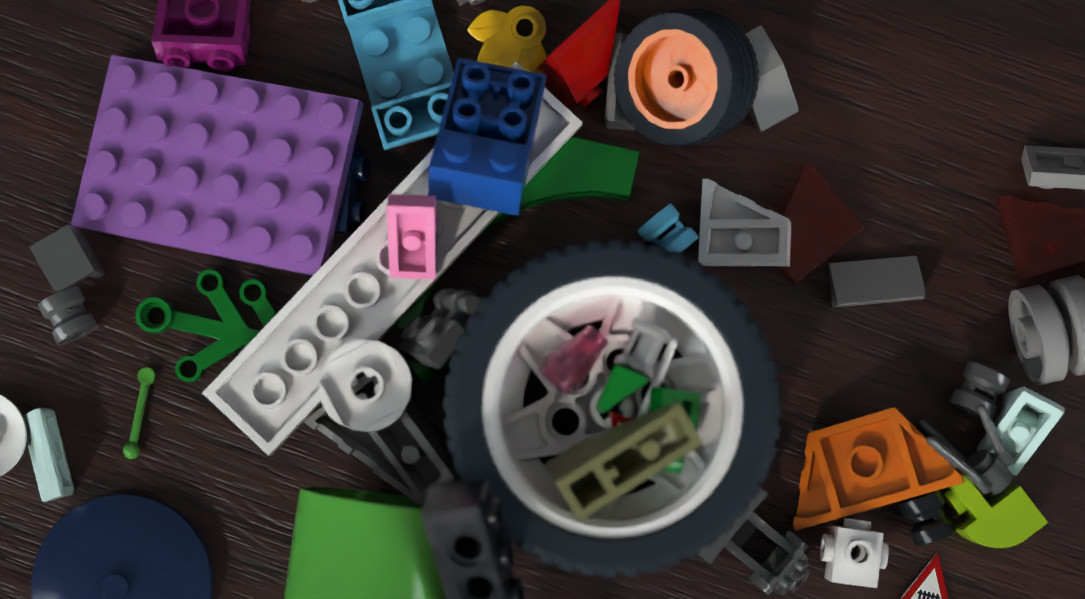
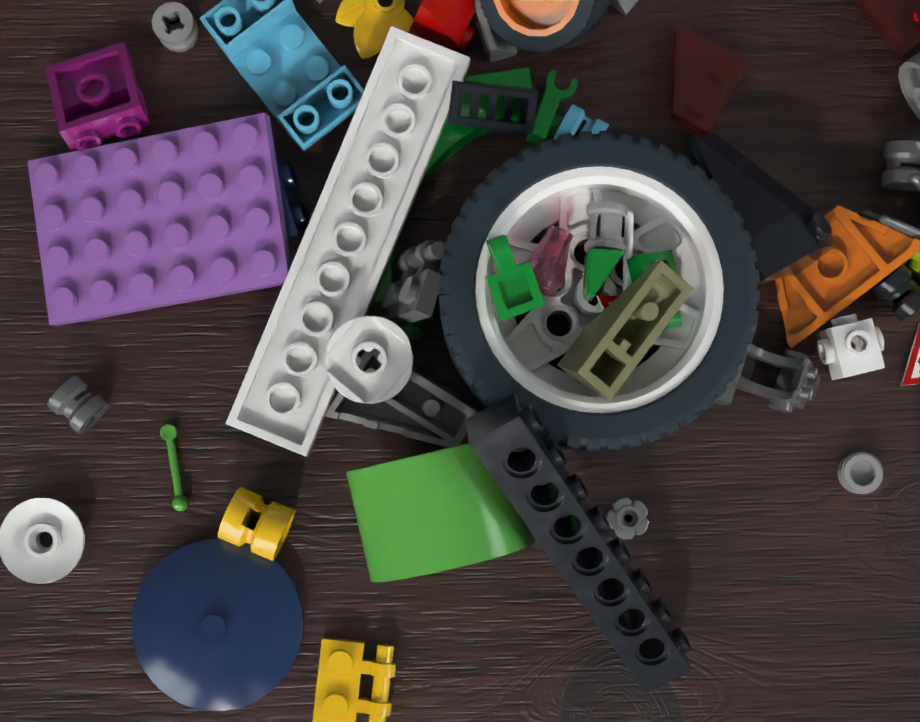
camera: 25 degrees left, 0 degrees up
light aqua slope [23,408,75,502] -> none
dark grey panel [29,224,105,292] -> none
green plant [136,269,277,383] -> none
bright pink slope [387,194,439,280] -> none
blue slope [428,58,547,216] -> none
white wing [698,179,792,266] -> none
light grey slope [828,256,926,308] -> none
none -> yellow wheel [218,487,296,561]
none -> black slope [447,80,539,134]
none -> green plate [484,235,545,321]
none -> green plate [525,70,578,146]
none -> black wedge [688,133,837,283]

